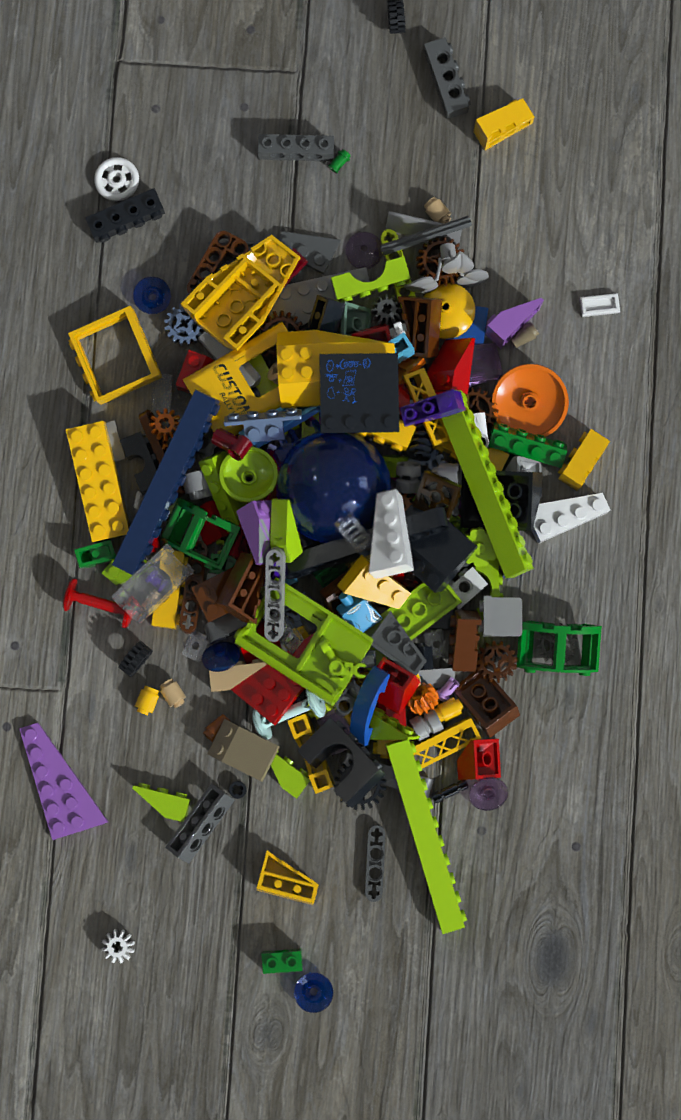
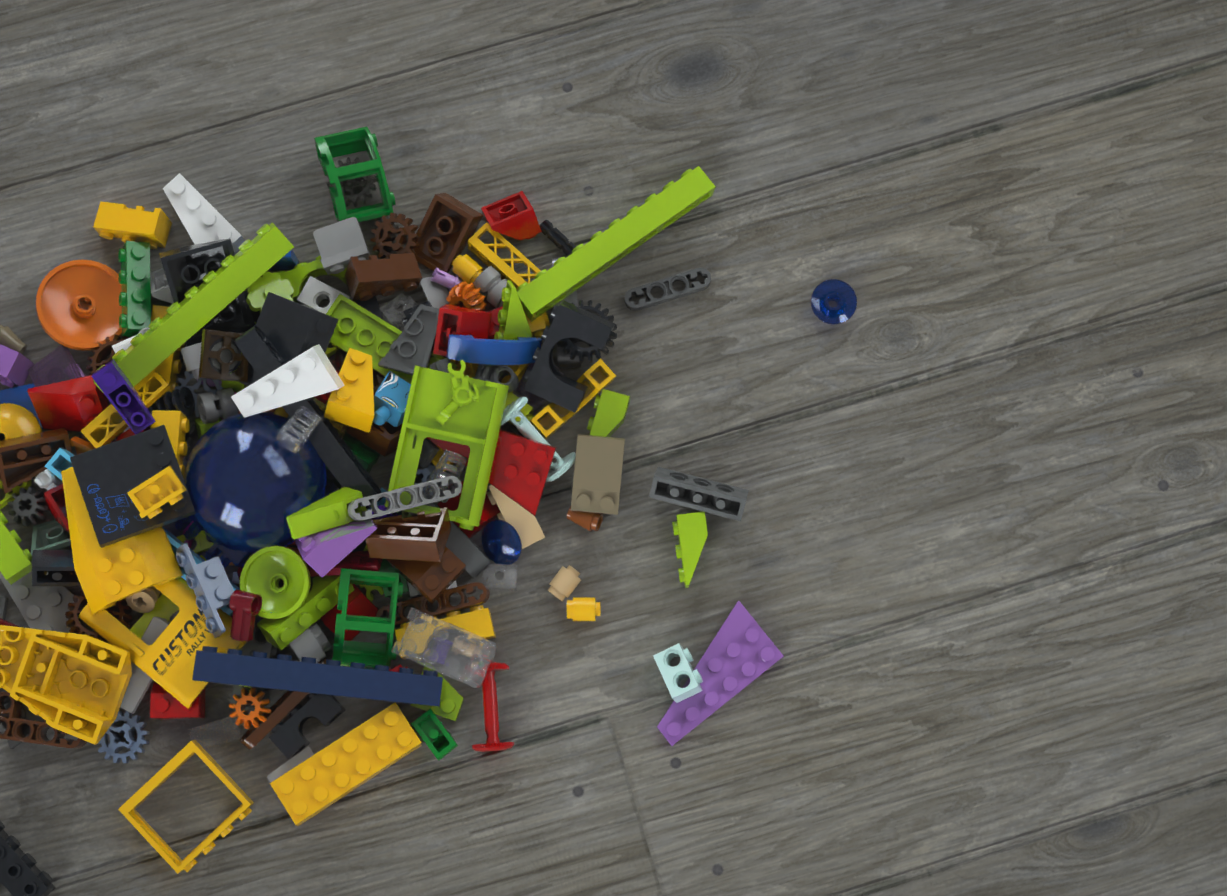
camera: 110 degrees left, 5 degrees down
white gear [101,929,135,963] -> none
black tyre [118,641,153,677] -> none
clear blue dish [133,277,171,314] -> none
black bush [229,781,247,799] -> none
yellow wedge [257,851,319,905] -> none
green brick [262,948,303,974] -> none
clear purple dish [469,777,508,811] -> none
none -> yellow bracket [127,466,186,519]
none -> light aqua brick [653,643,703,703]

